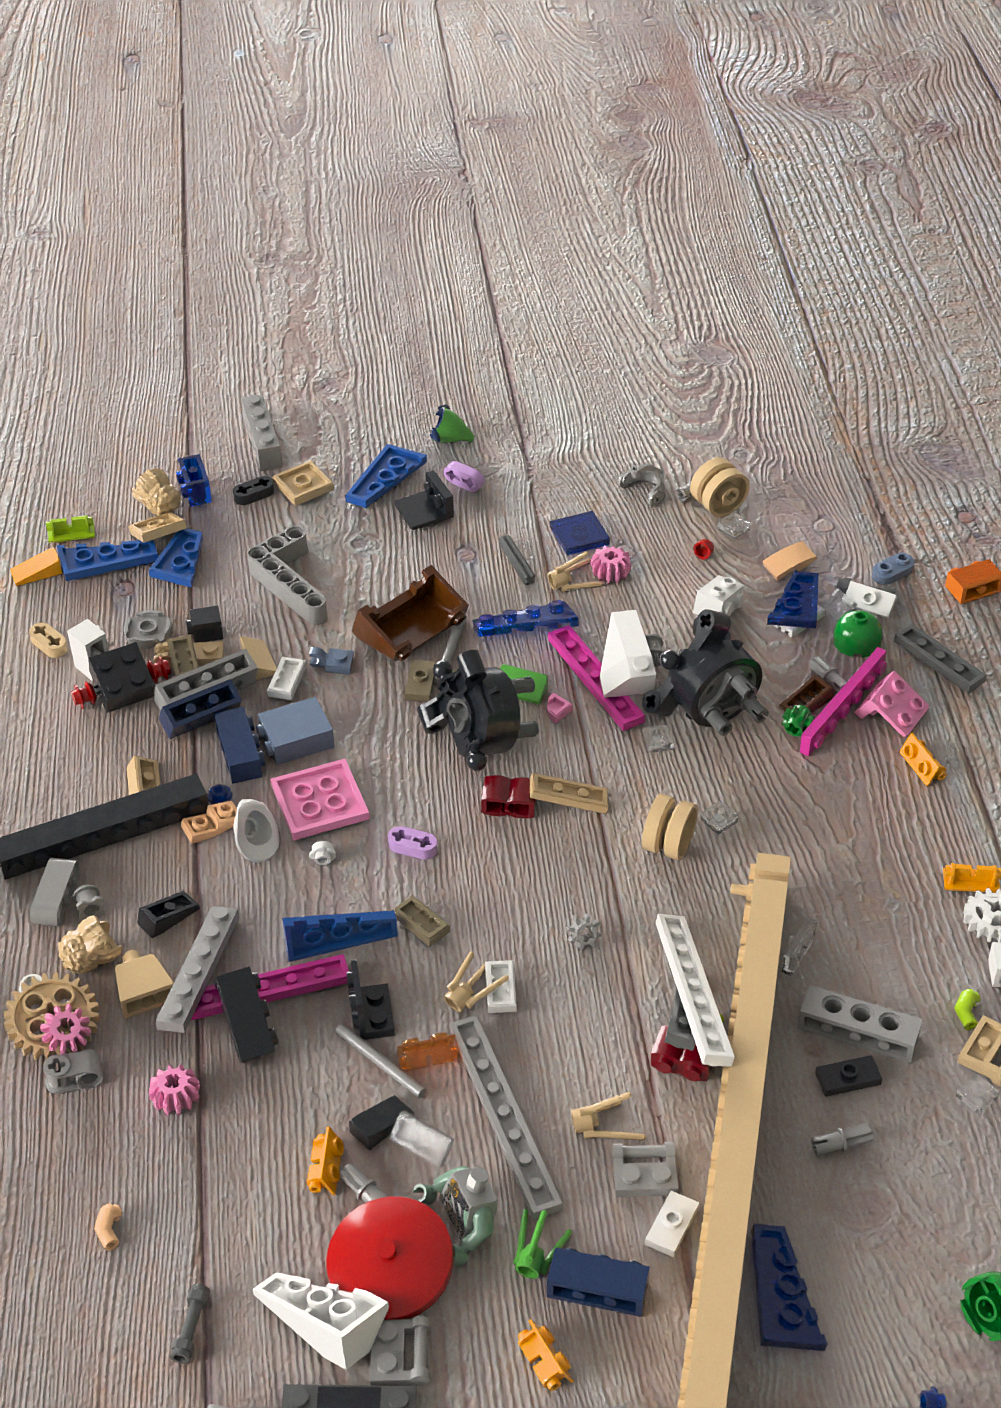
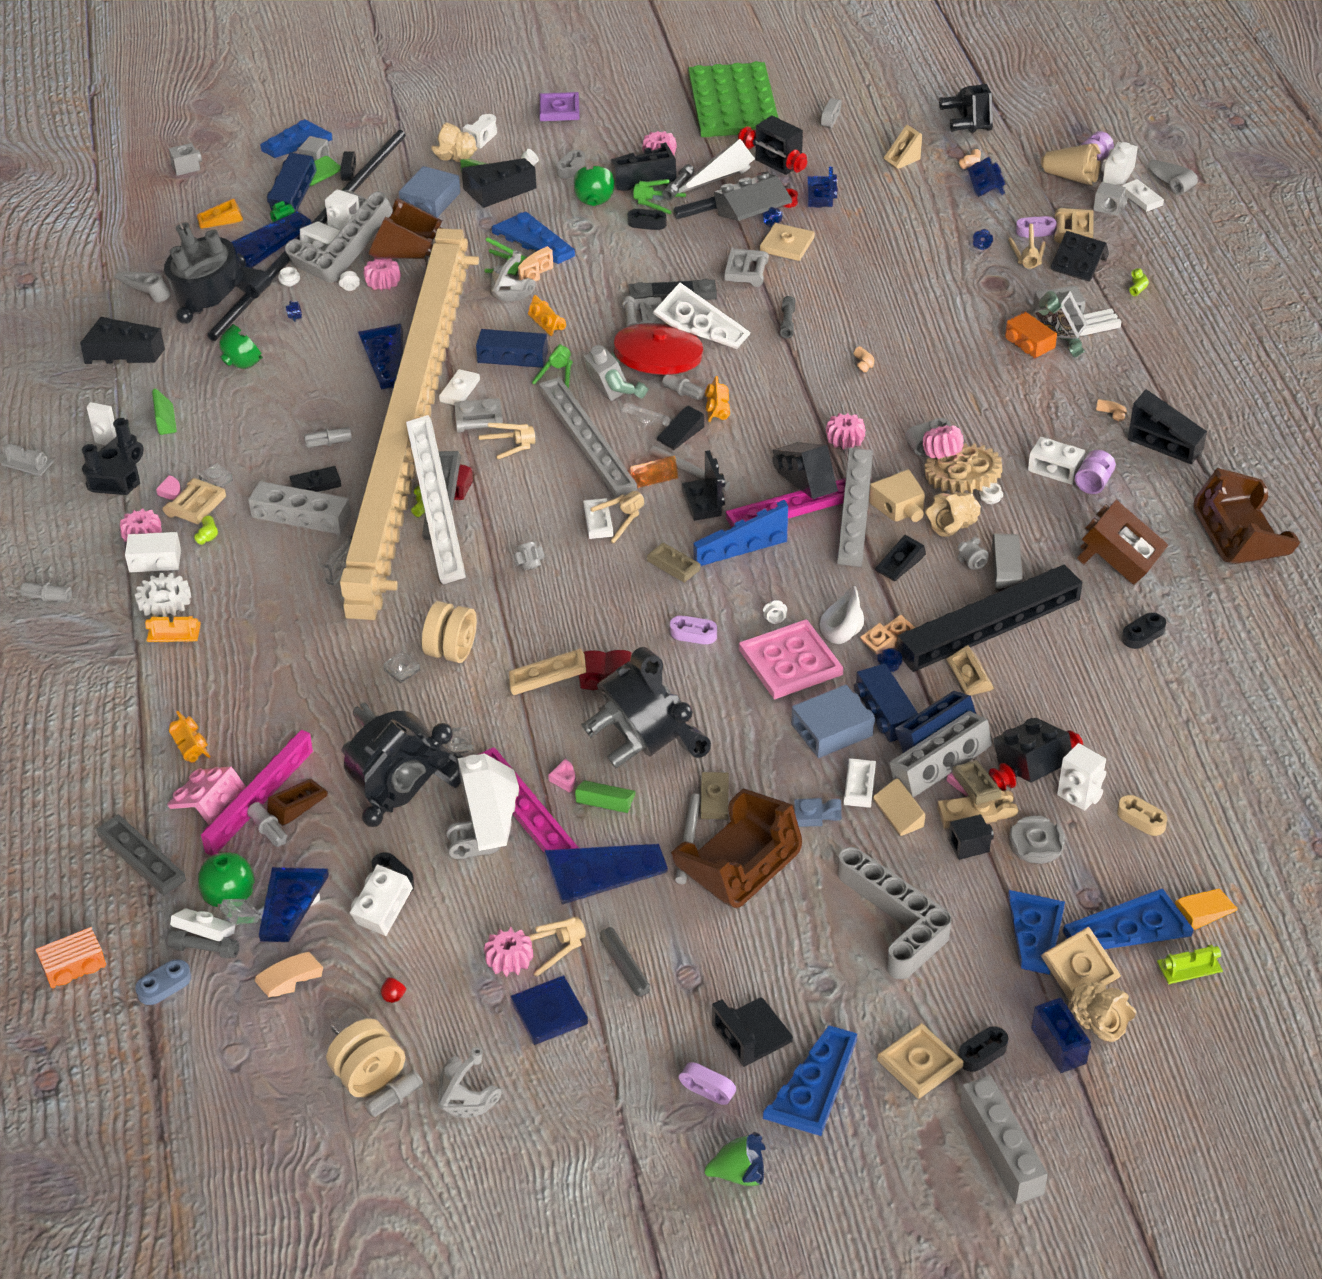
camera: 175 degrees right, 0 degrees up
green gear [782,705,815,737] -> none

